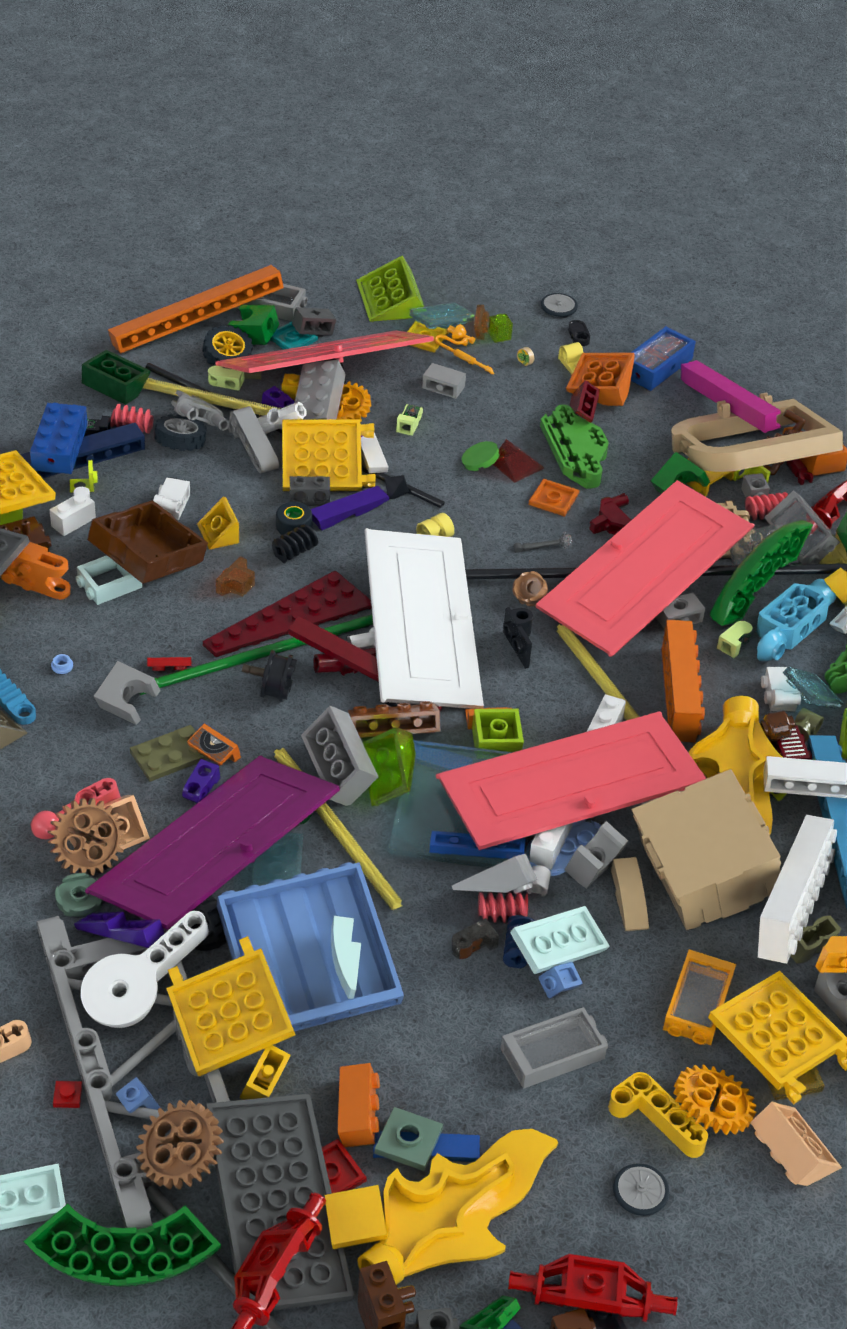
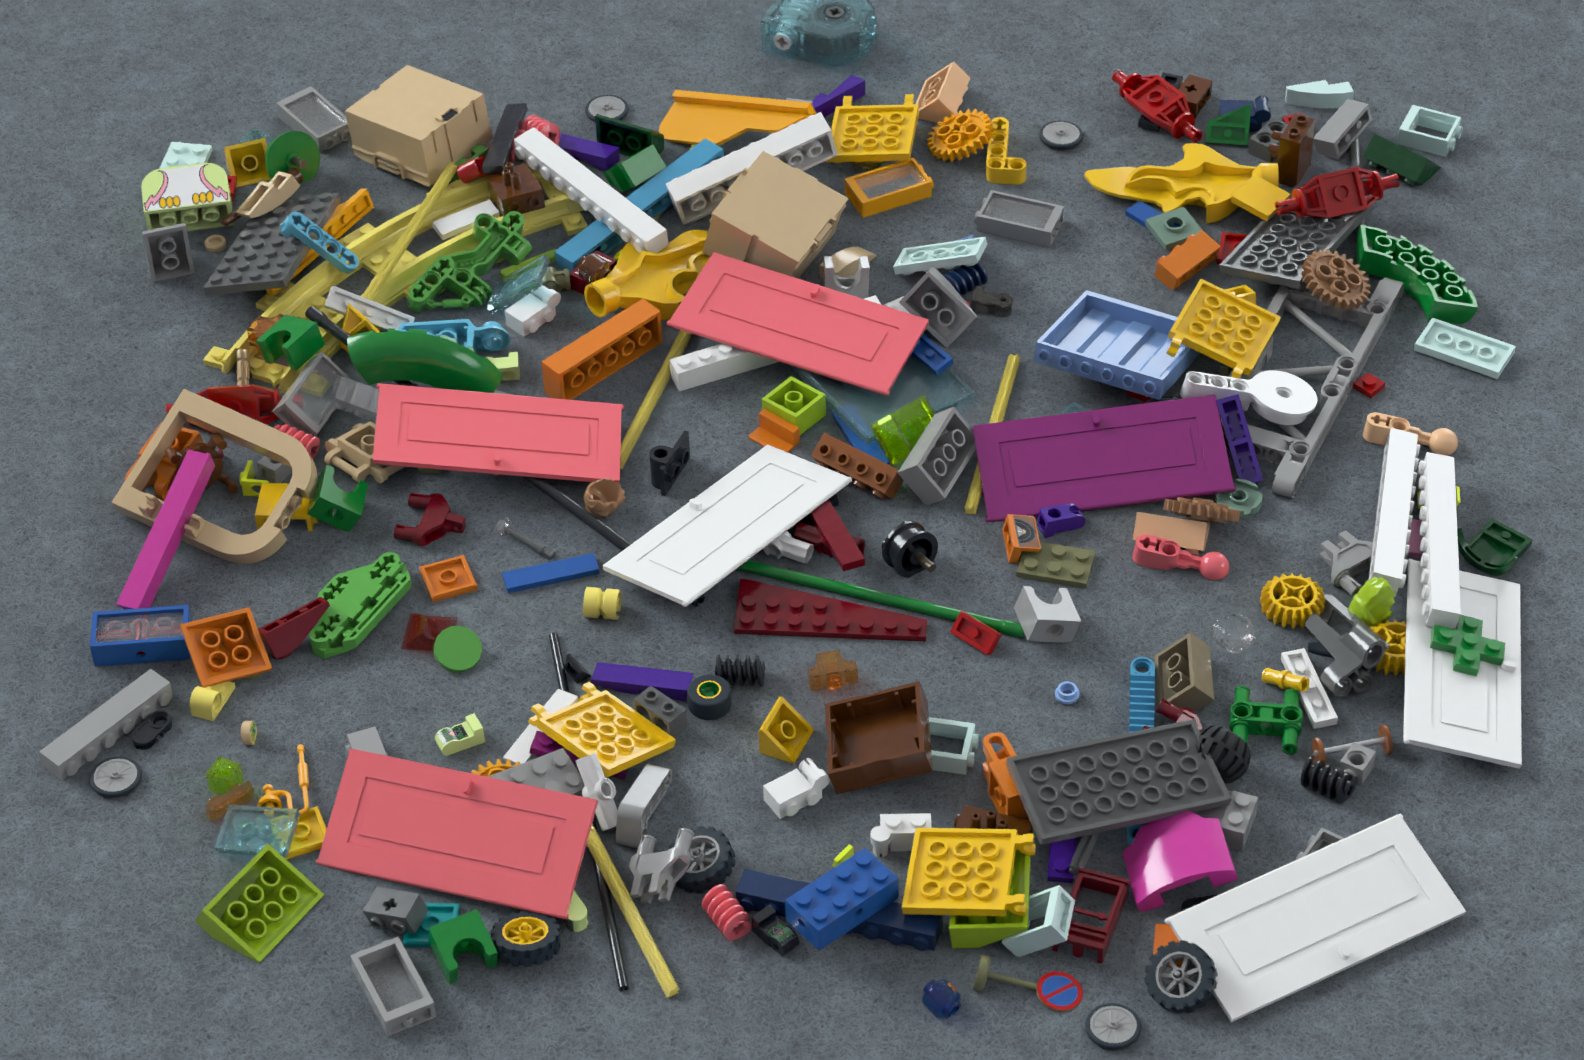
camera: 130 degrees left, 0 degrees up
dark green slope [82,350,150,405] -> none
orange brick [108,265,284,353] -> none
medium blue bracket [116,1077,160,1113] -> none
light aqua slope [331,916,361,999] -> none
none -> light grey brick [39,669,173,780]
none -> blue tile [502,553,600,593]

